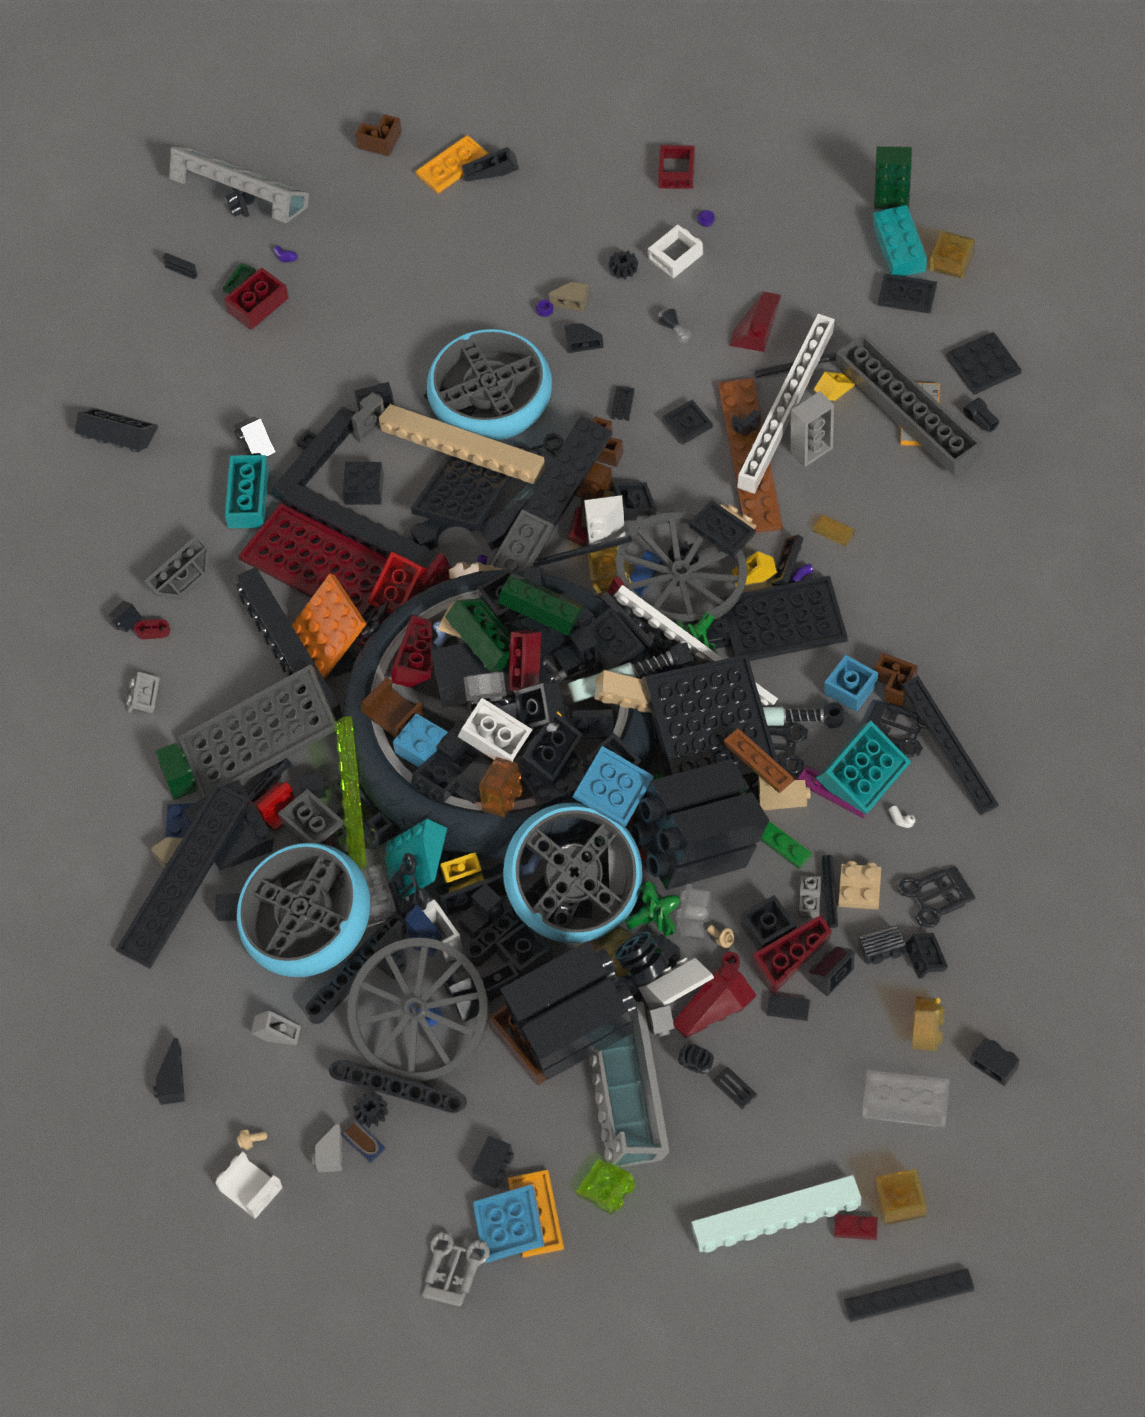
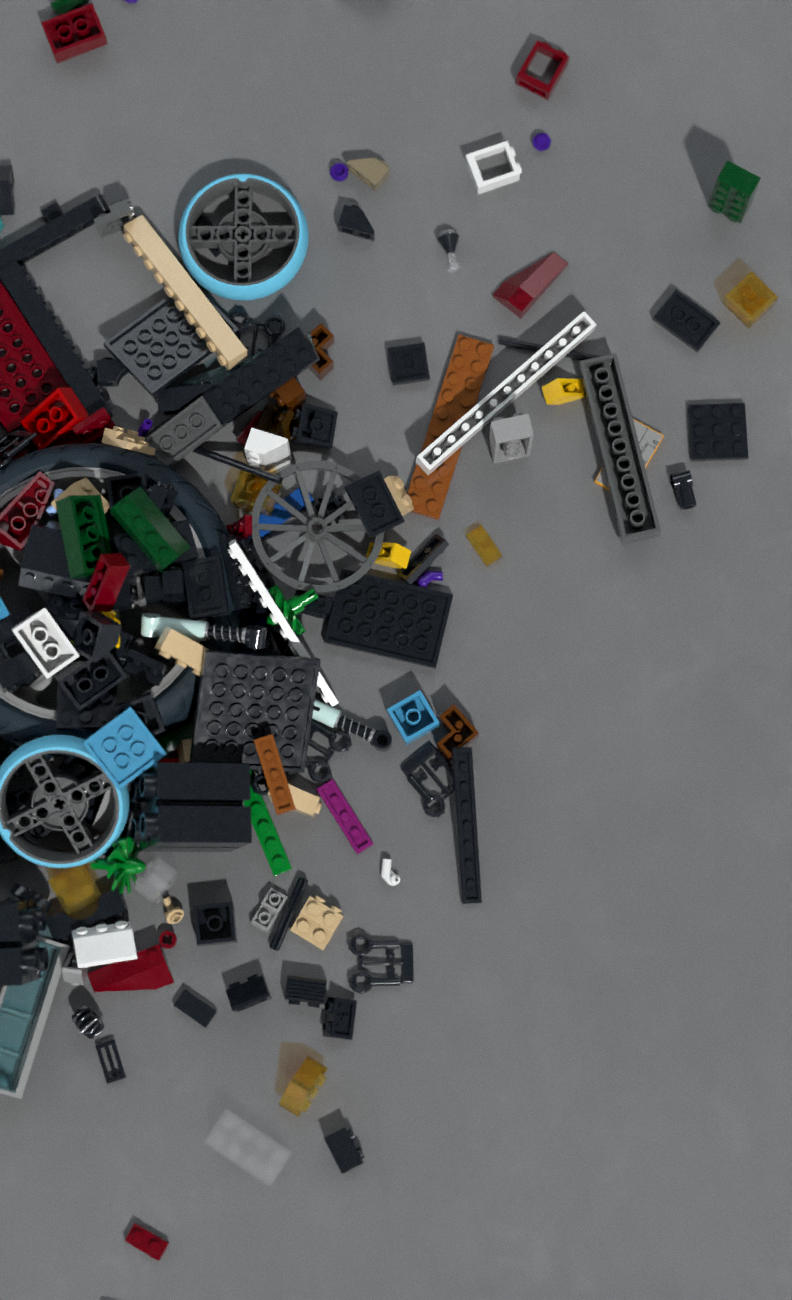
camera: 20 degrees right, 20 degrees up
black brick [343,462,384,505] -> none
black brick [354,382,395,411] -> none
clear brick [463,671,506,704] -> none
clear orange brick [479,757,522,817] -> none
black gear [608,249,638,280] -> none
black tile [611,386,635,421] -> none
black wheel [614,932,669,986] -> none
light aqua brick [692,1175,861,1252] -> none
black bracket [732,410,761,437] -> none
dark red wedge [751,915,832,995] -> none
teal slope [816,721,911,814] -> none
teal brick [873,205,927,276] -> none
clear yellow brick [874,1169,927,1225] -> none

